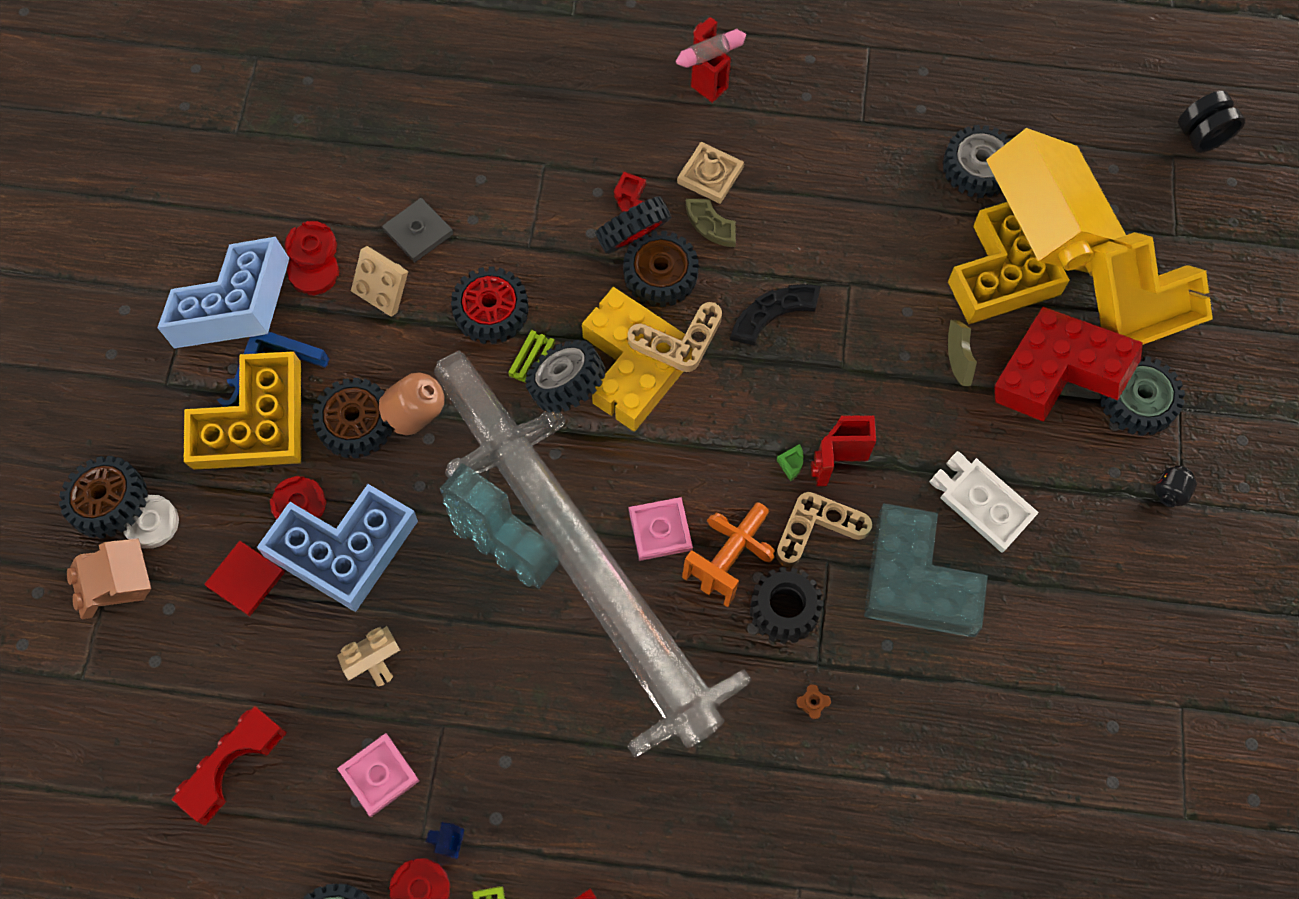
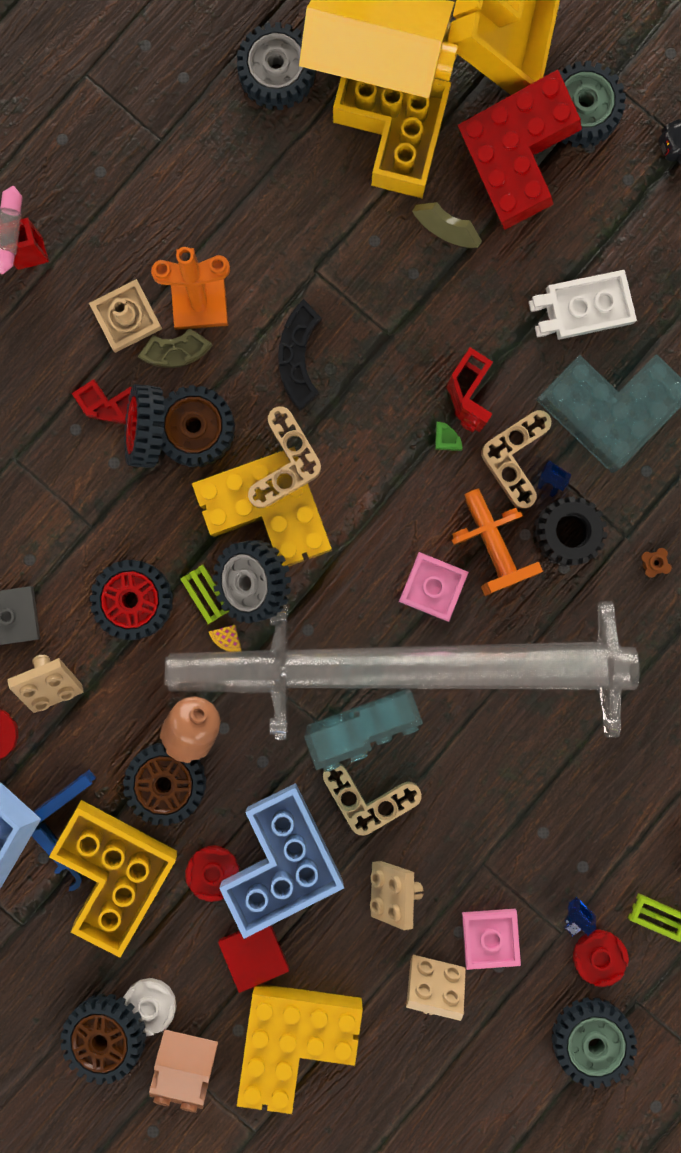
camera: 60 degrees left, 20 degrees up
red arch [171,706,287,826] -> none
none -> orange piece [151,247,230,330]
none -> yellow tile [209,625,242,652]
none -> yellow piece [237,984,363,1114]
none -> tan beam [323,762,422,836]
none -> tan plate [406,955,466,1021]
none -> clear blue tile [538,461,571,497]

